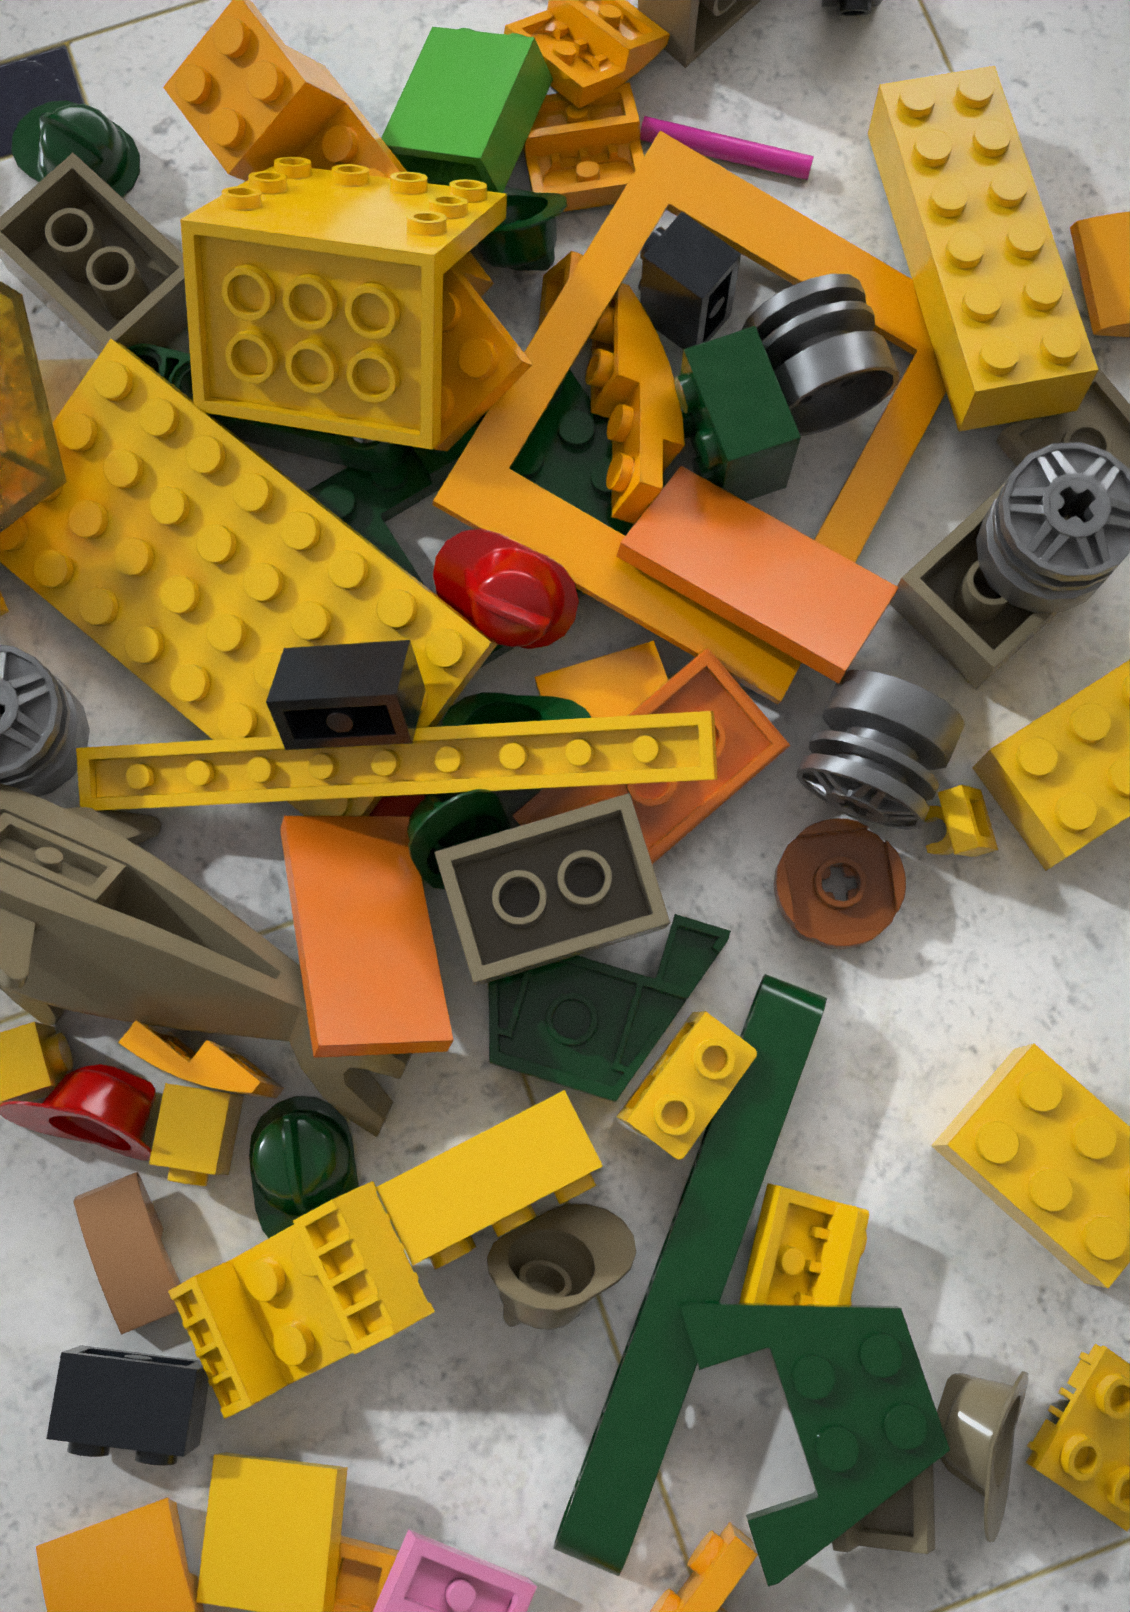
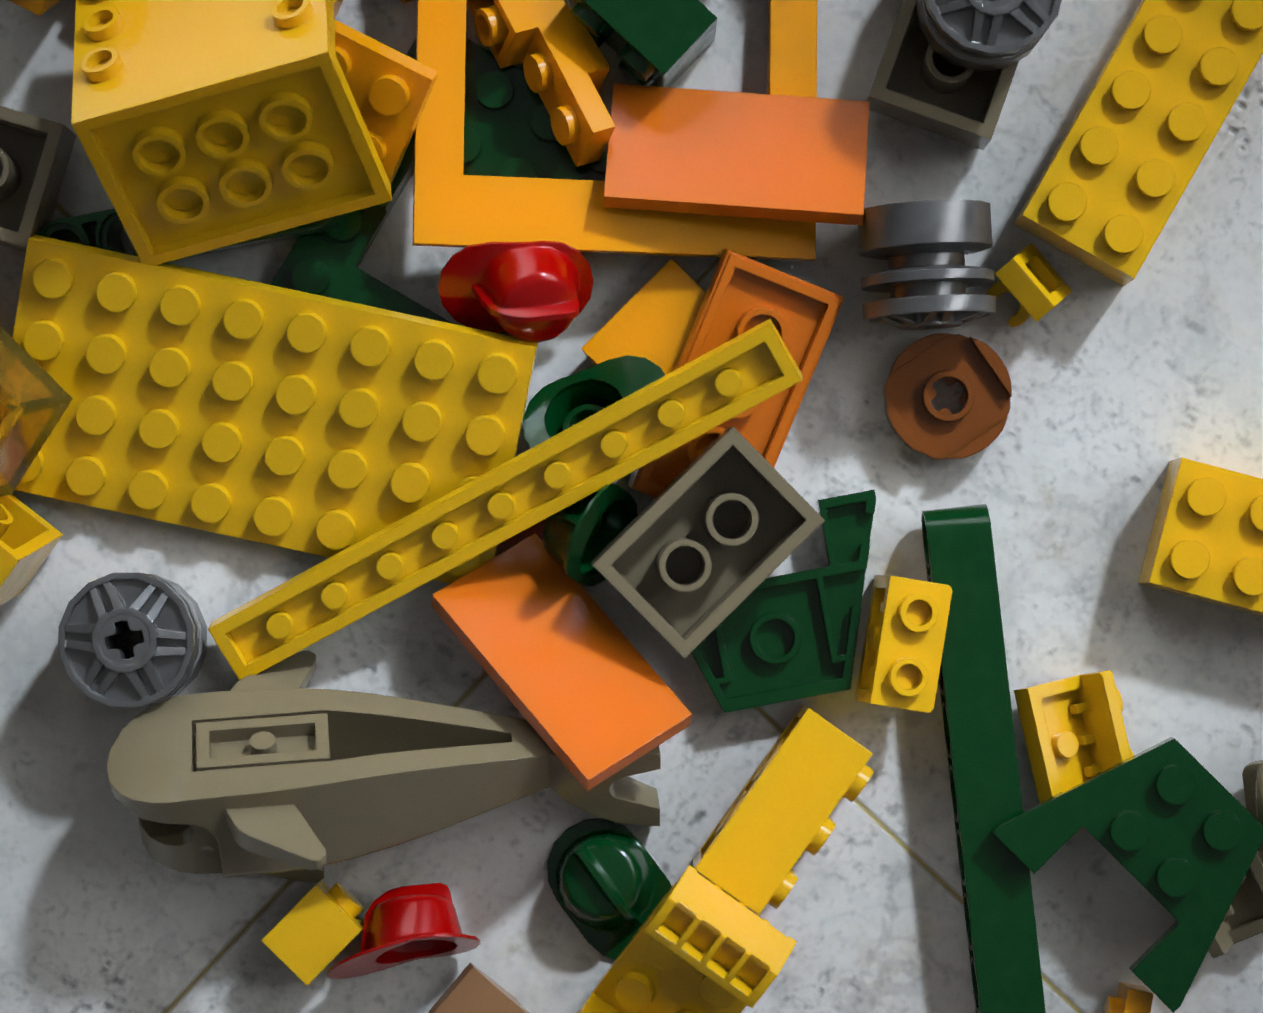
camera: 30 degrees left, 10 degrees up
light orange slope [118,1020,284,1099] -> none
yellow brick [149,1083,244,1186] -> none
black brick [266,640,426,750] -> none
dark tan piece [487,1204,636,1330] -> none

